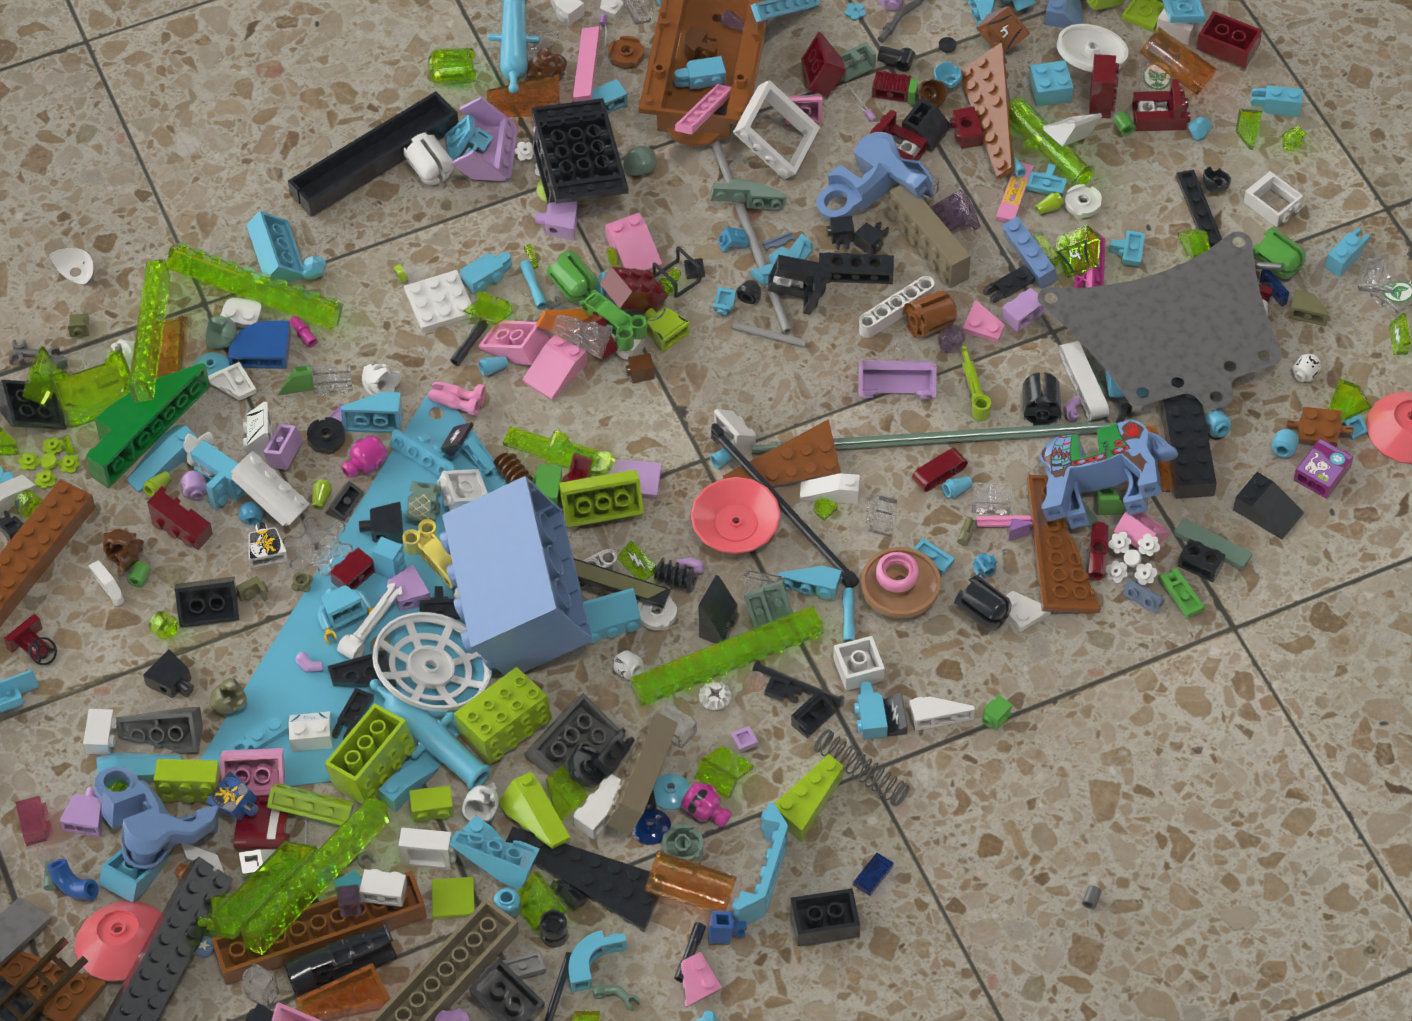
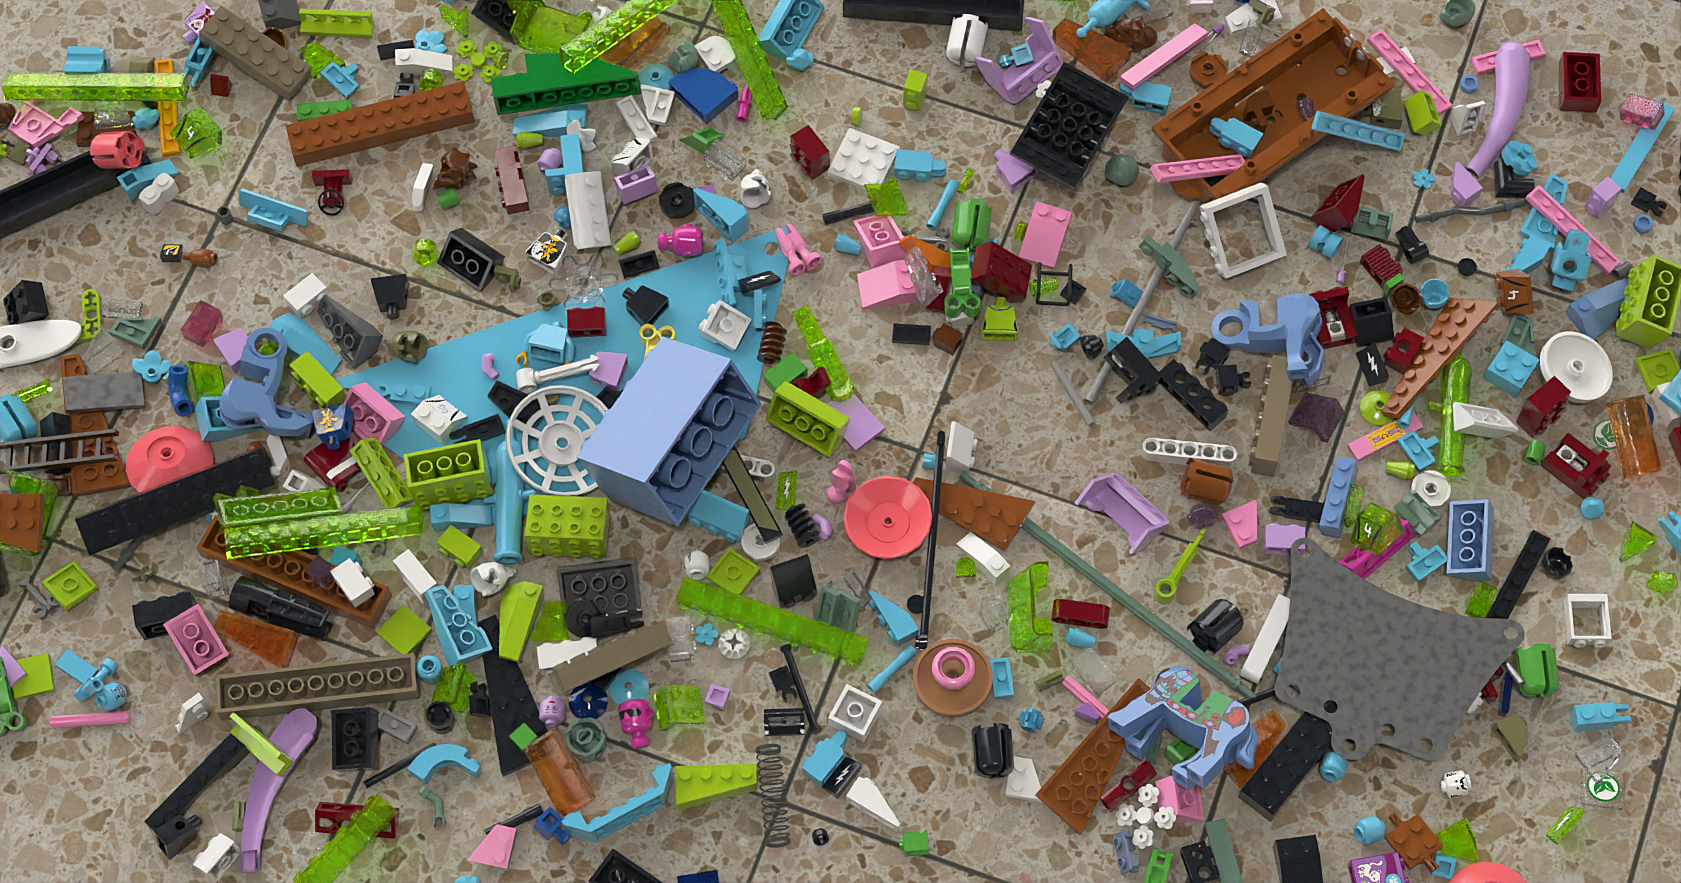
camera: 45 degrees right, 10 degrees up
medium azure brick [372,537,406,579] -> none
sand green brick [407,481,441,522] -> none
medium azure wing [445,115,476,160] -> none
bright pink slope [785,95,822,125] -> none
none -> medium azure plate [132,350,171,384]
none -> clear neon green slope [187,361,225,403]
none -> bright green tile [509,723,538,752]
none -> lavender head [539,696,566,727]
none -> white tile [615,95,657,142]
none -> medium azure plant [695,622,719,646]
none -> lime tile [706,547,761,600]
none -> dark red brick [790,125,830,180]
none -> black hinge [812,828,829,846]
none -> bright pink piece [826,460,856,504]
none -> black tile [892,323,931,345]
none -> lime brick [903,69,928,111]
none -> black piece [907,595,923,614]
none -> clear neon green windscreen [1008,561,1053,653]
none -> medium azure wheel [1308,225,1344,259]
none -> black slope [1356,344,1389,387]
none -> lime dish [1359,390,1395,426]
none -> sand green brick [1394,490,1441,536]
none -> medium blue slope [1447,499,1494,581]
none -> sand green wing [1500,313,1537,357]

